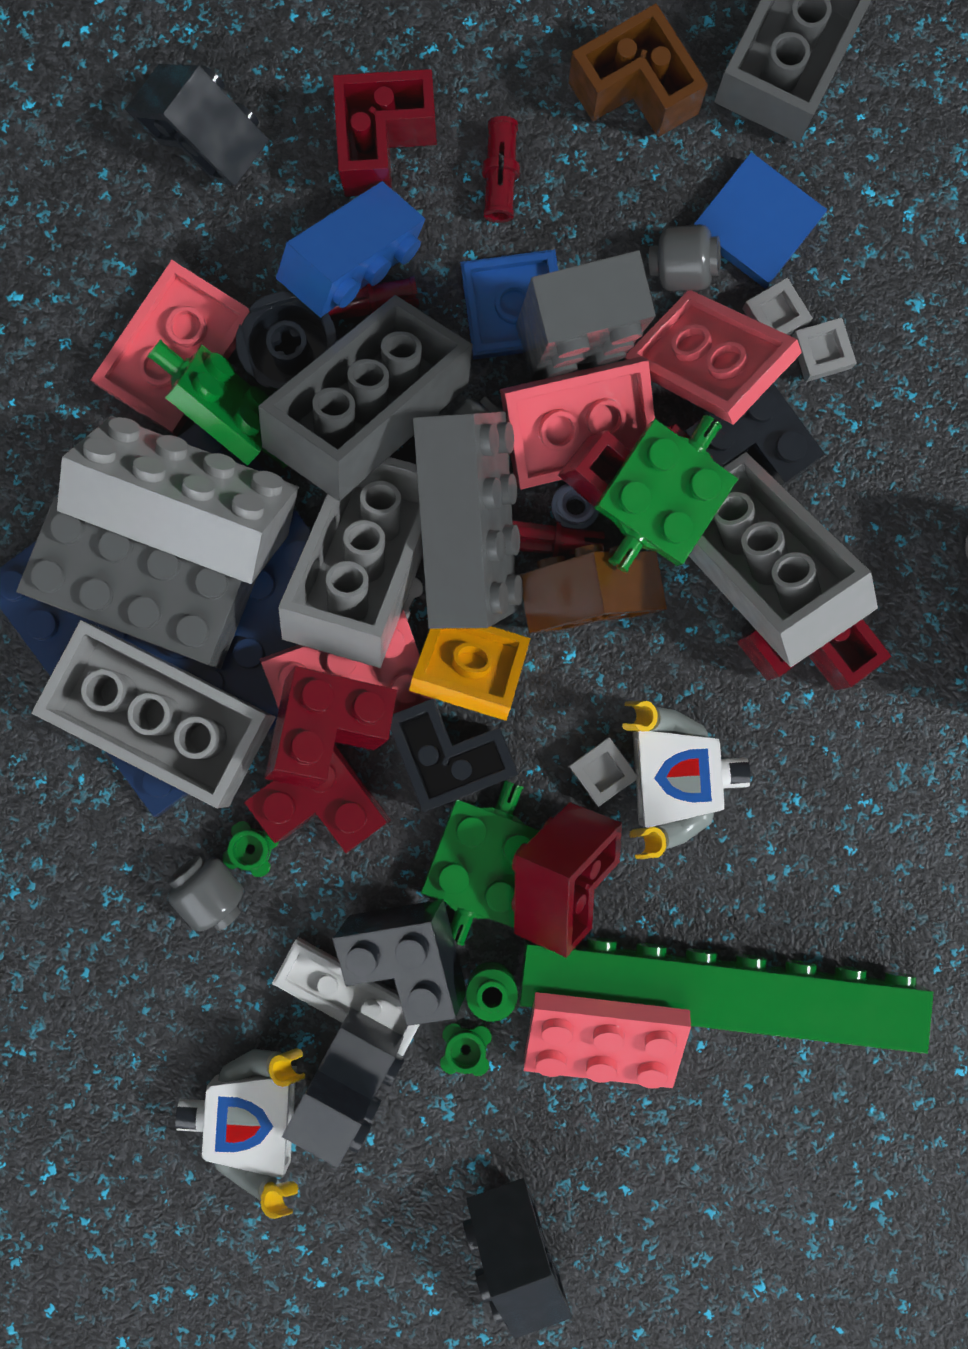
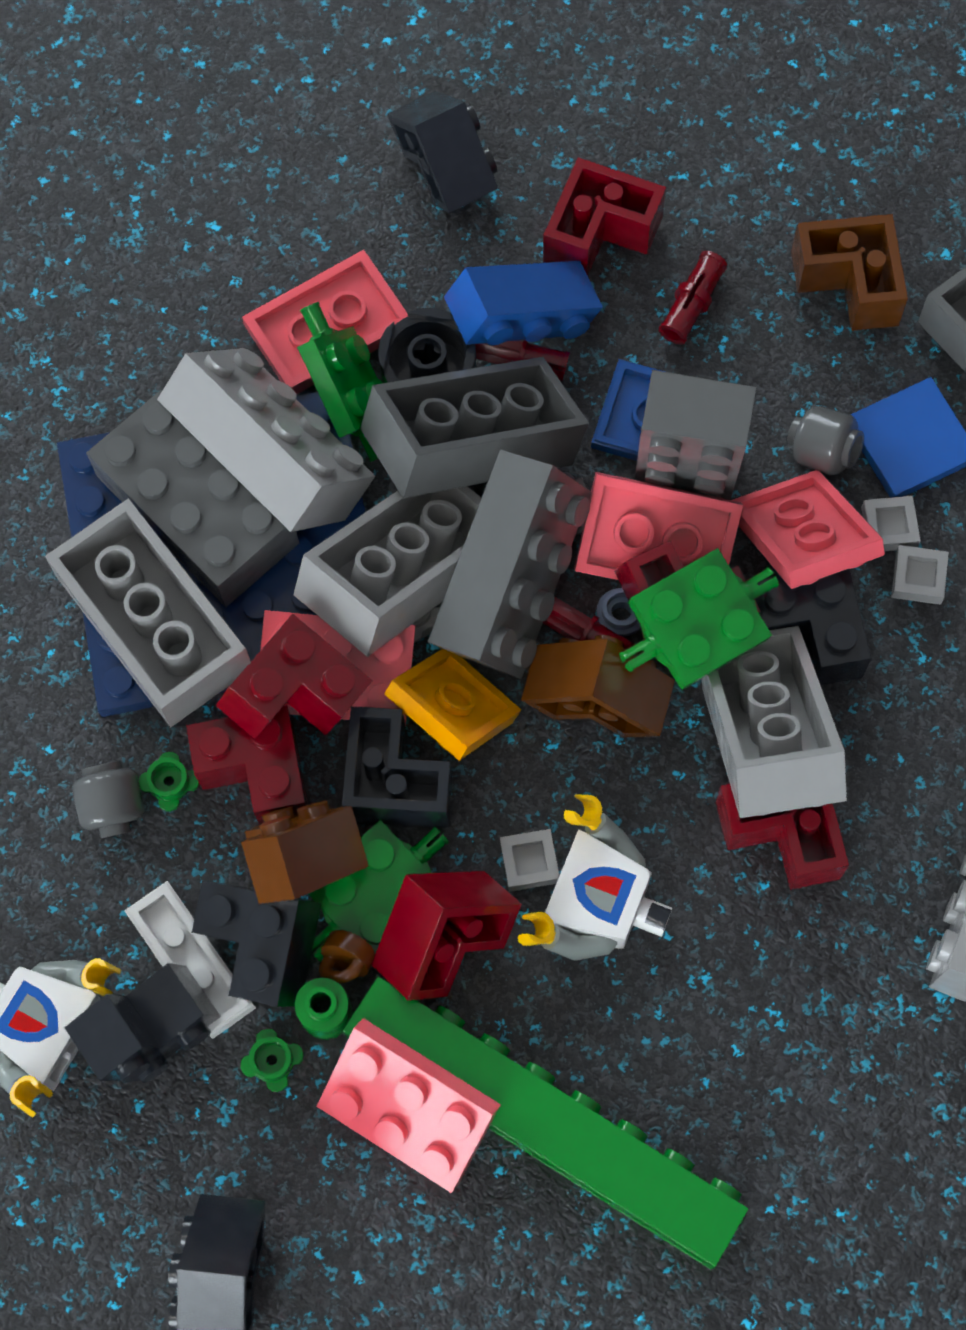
camera: 30 degrees right, 15 degrees down
none -> reddish brown brick [241,801,369,904]
none -> reddish brown tile [319,930,375,984]

